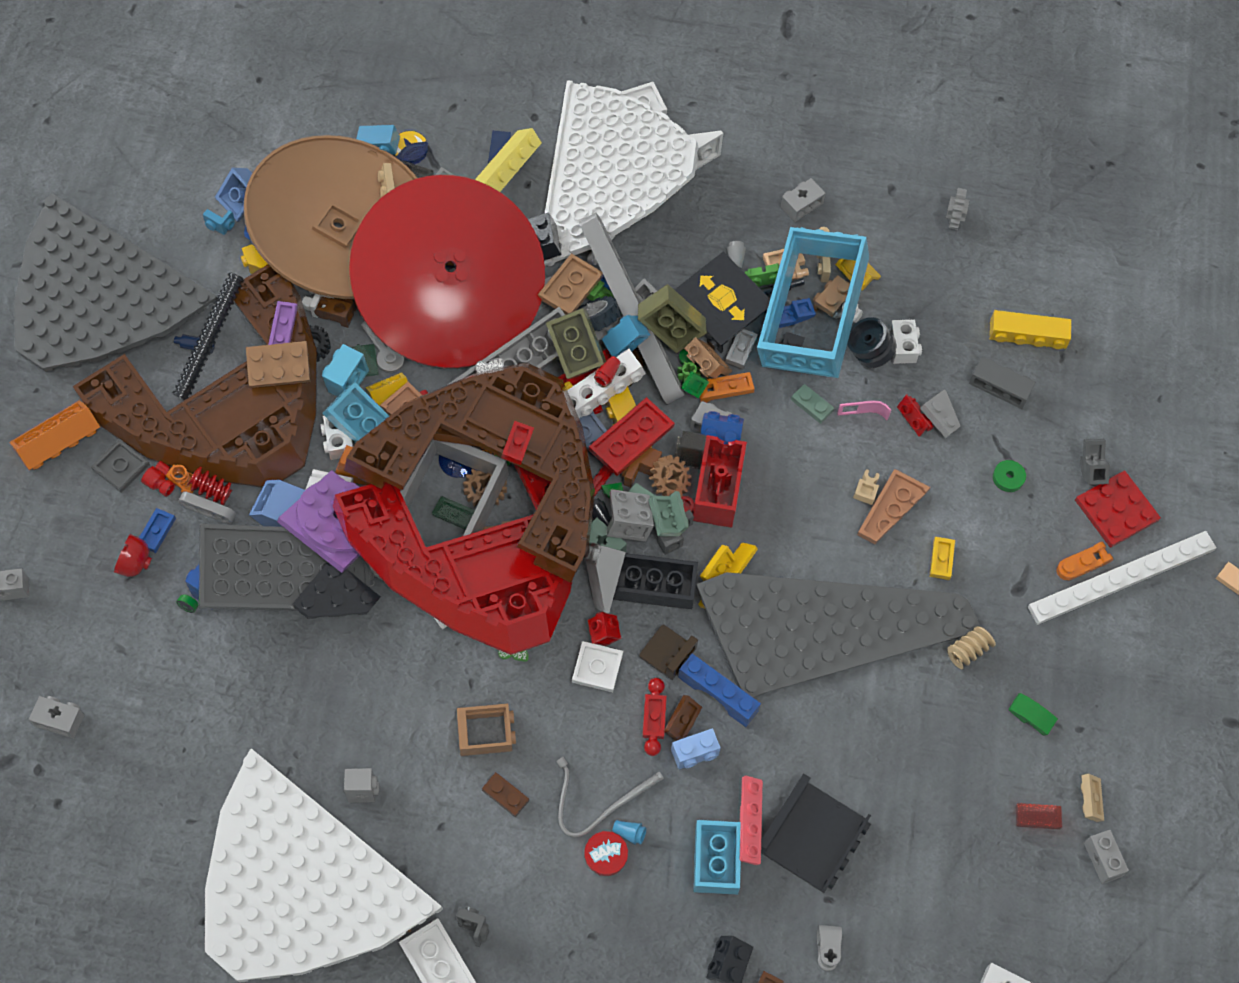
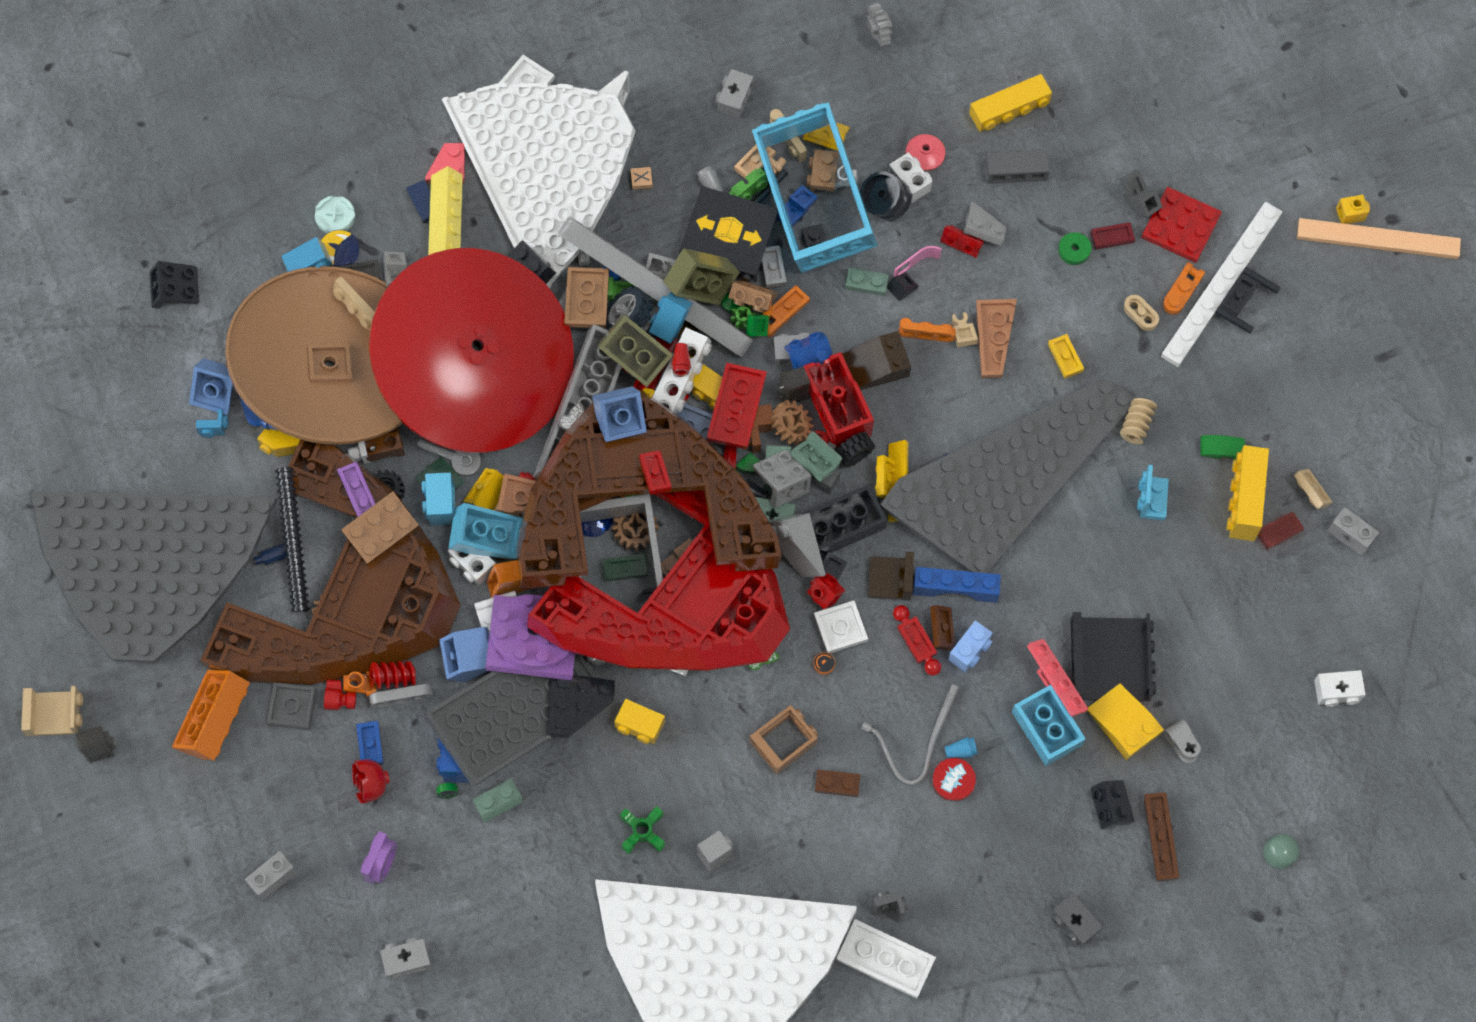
camera: 30 degrees left, 5 degrees up
none -> black bracket [149,261,199,309]
none -> light aqua tile [315,196,355,233]
none -> medium lavender piece [361,831,398,885]
none -> coral wing [425,143,465,183]
none -> sand green brick [473,779,523,823]
none -> medium blue slope [592,386,647,442]
none -> yellow brick [614,699,665,744]
none -> green pin [620,806,665,854]
none -> light nougat tile [631,167,653,190]
none -> black tile [813,652,835,675]
none -> black plate [823,552,847,580]
none -> black tyre [836,432,876,468]
none -> dark brown slope [842,331,911,390]
none -> black slope [887,272,919,301]
none -> orange plate [899,318,956,342]
none -> coral dish [906,134,945,171]
none -> yellow slope [1087,684,1164,760]
none -> dark red tile [1091,222,1135,250]
none -> tan plate [1123,295,1159,331]
none -> medium azure bracket [1137,464,1169,520]
none -> black plate [1215,267,1281,334]
none -> yellow brick [1226,445,1269,541]

